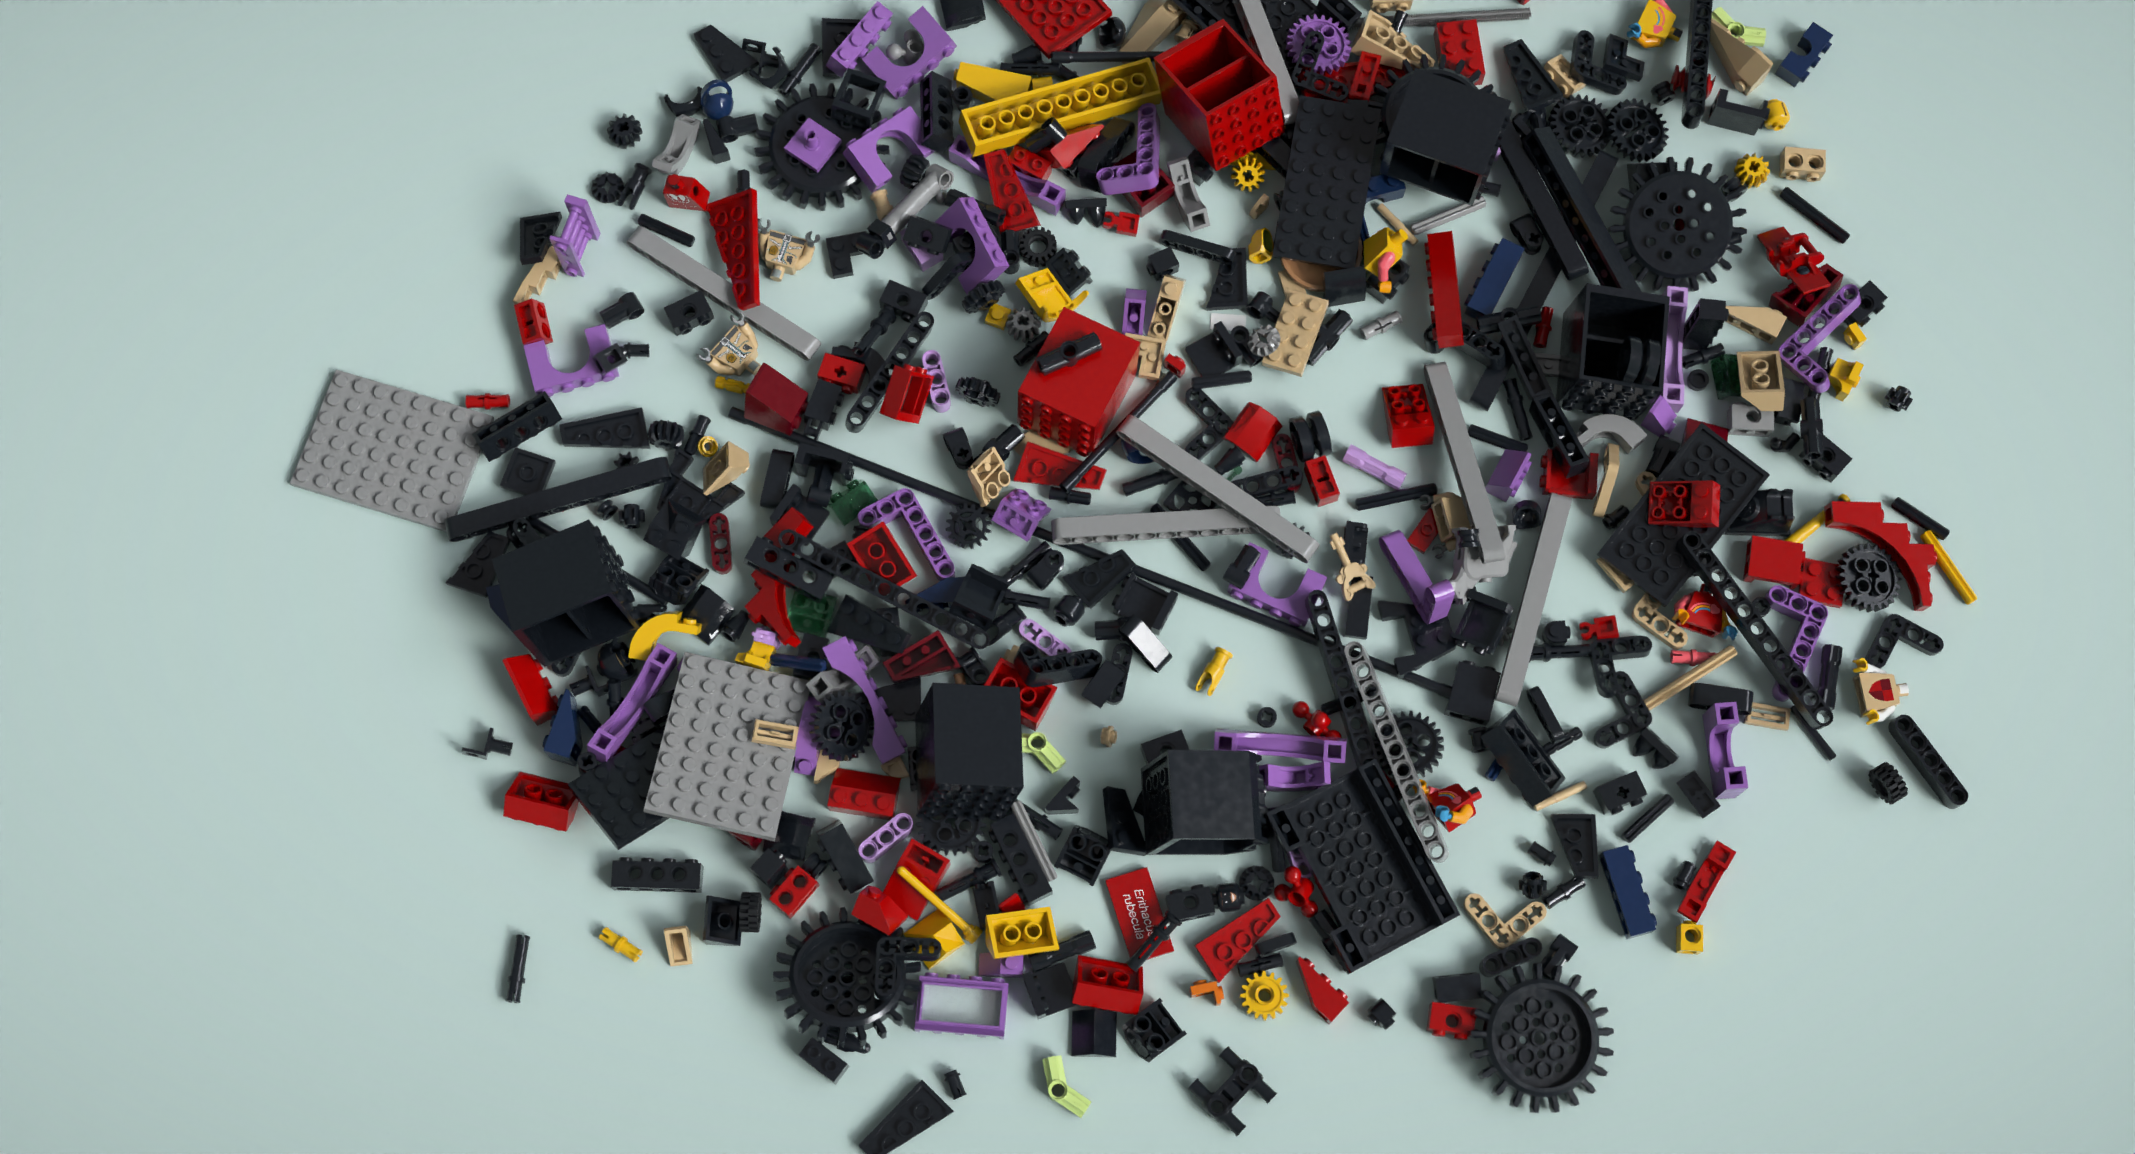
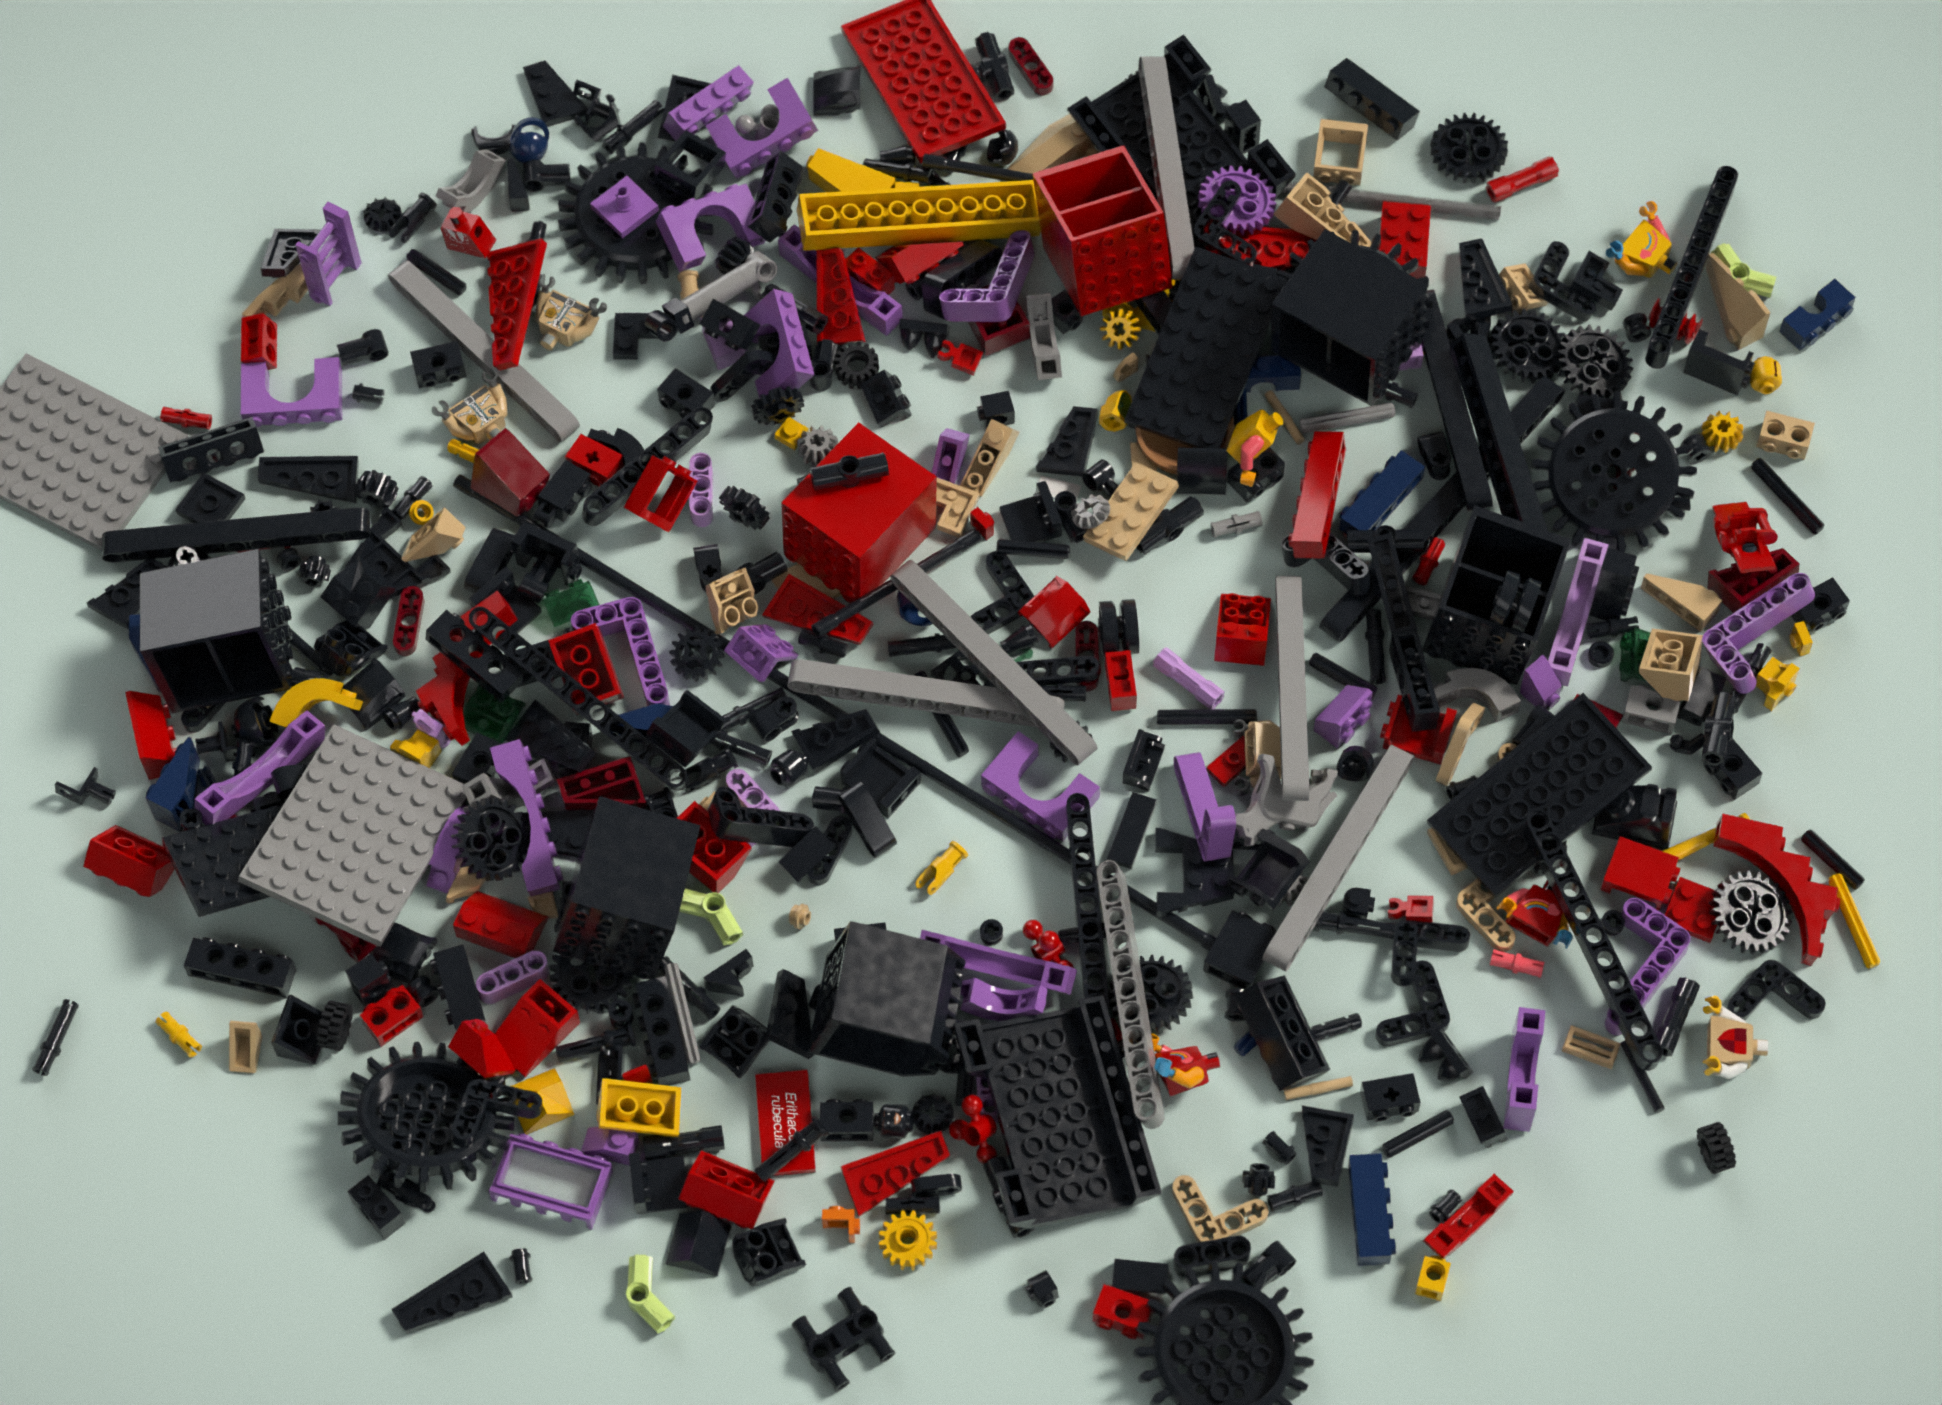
camera: 15 degrees right, 10 degrees down
black brick [592,343,628,376] -> none
black gear [607,113,643,149] -> none
tan tile [751,719,799,750] -> none
dark blue axle [770,653,827,672] -> none
black pin [852,308,896,358] -> none
yellow piece [897,866,983,944] -> none
black cone [952,86,973,111] -> none
yellow piece [1015,268,1089,322] -> none
black piece [1025,117,1067,153] -> none
black beam [1159,230,1236,265] -> none
black piece [1222,544,1261,590] -> none
red slope [1296,957,1349,1024] -> none
tan piece [1329,532,1376,601] -> none
red plate [1348,51,1382,102] -> none
black wheel [1457,529,1480,548] -> none
black beam [1526,686,1565,744] -> none
tan axle [1643,645,1738,710] -> none
red slope [1648,480,1720,528] -> none
black beam [1688,683,1754,715] -> none
black gear [1885,386,1913,412] -> none
black beam [1888,715,1968,809] -> none

